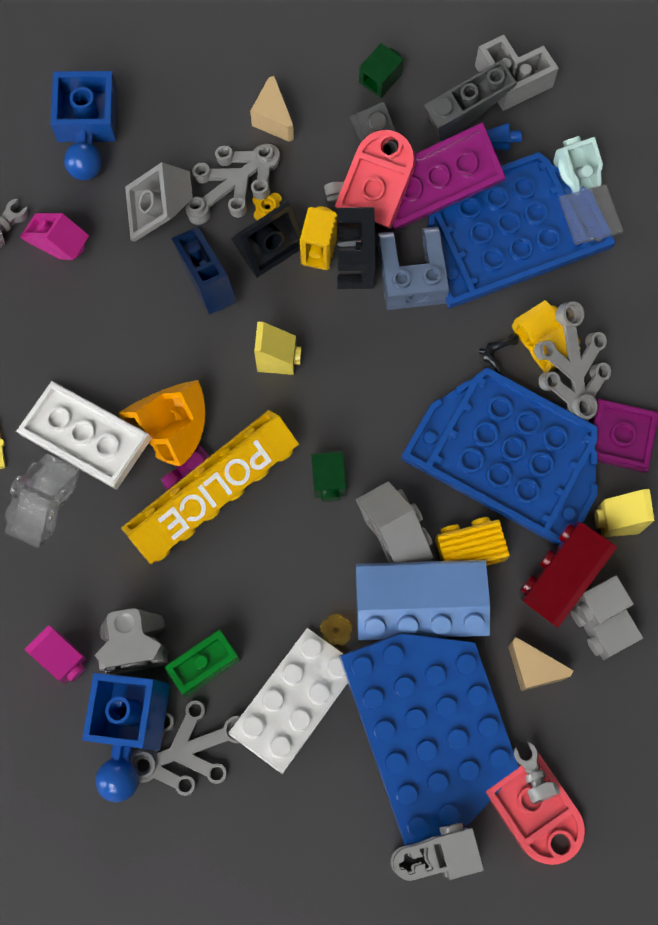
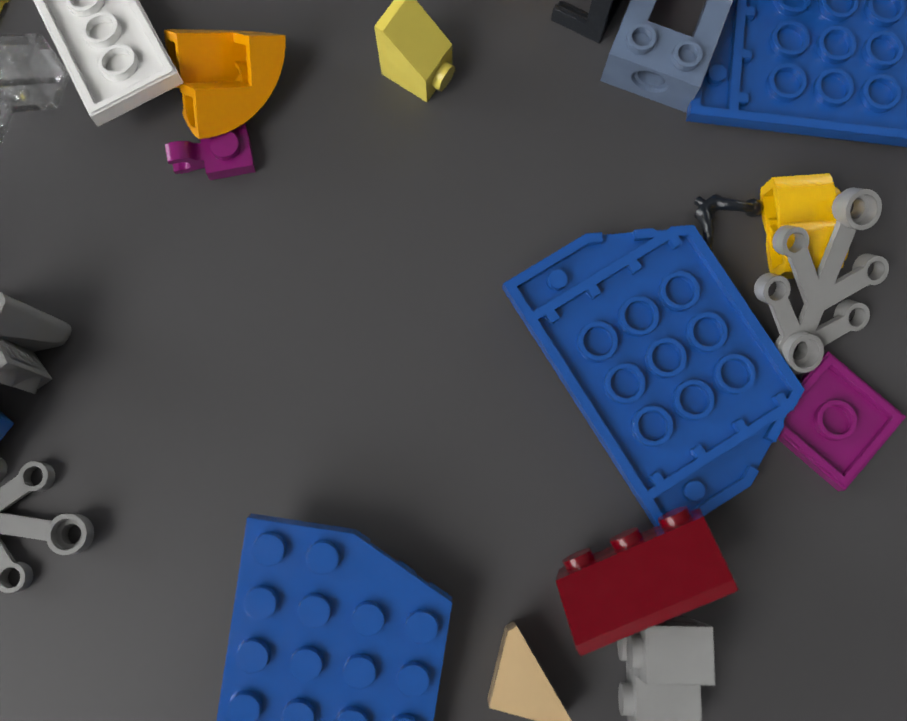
camera: 30 degrees right, 5 degrees up
yellow brick [121,410,299,564] -> none
green panel [164,629,240,698] -> none
white plate [229,628,348,774] -> none
dark green brick [311,452,346,502] -> none
clear yellow plate [320,614,352,646] -> none
light grey brick [356,481,433,563] -> none
medium blue slope [356,560,490,640] -> none
yellow brick [435,517,509,566] -> none
light yellow slope [594,489,655,537] -> none

